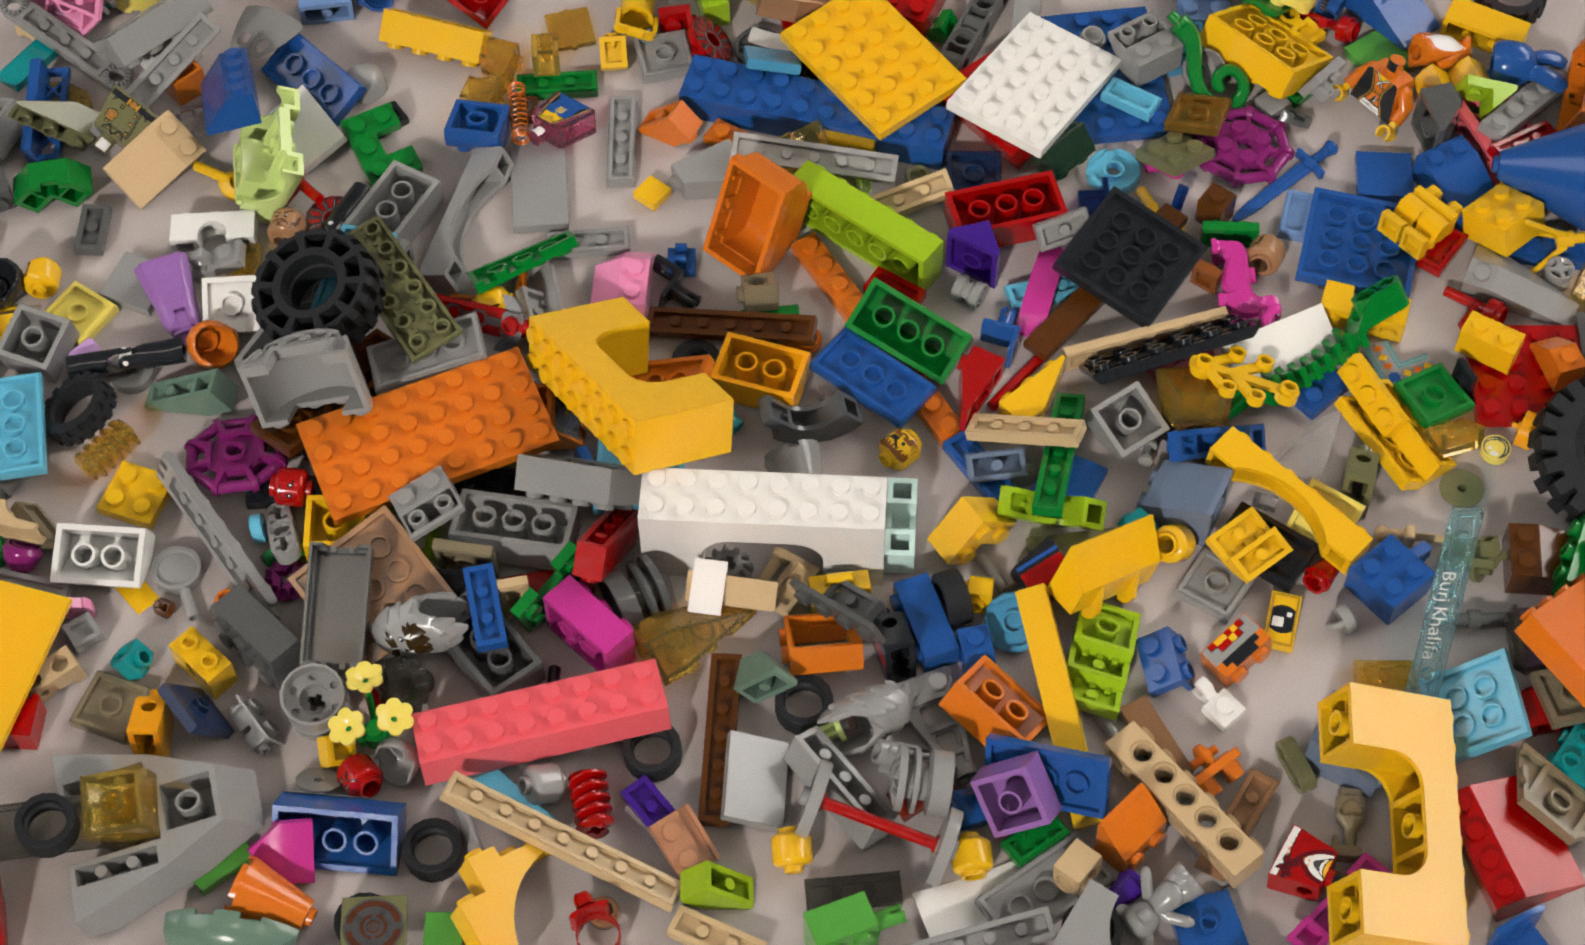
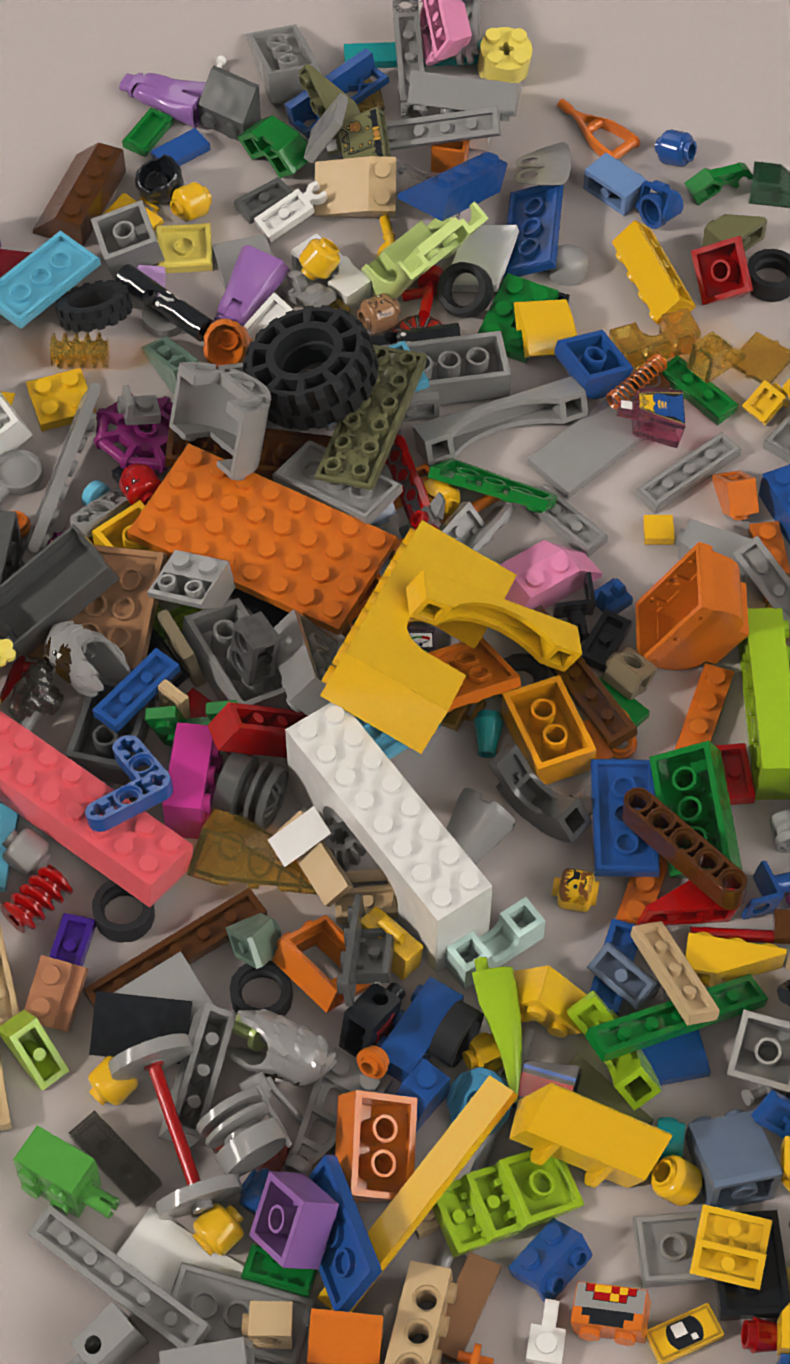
camera: 50 degrees right, 0 degrees up
none -> blue beam [85,735,174,832]
none -> black sticker [89,991,192,1064]
none -> light grey bracket [117,385,161,425]
none -> flat silver brick [229,611,281,687]
none -> white plate [254,181,328,243]
none -> yellow head [299,237,340,280]
none -> light grey tile [304,93,348,163]
none -> orange plate [356,1046,389,1079]
none -> yellow arch [406,569,582,672]
none -> black tyre [437,262,494,317]
none -> lime piece [472,957,522,1103]
none -> yellow slope [514,299,577,358]
none -> black plate [581,609,632,672]
none -> reddish brown beam [622,787,748,910]

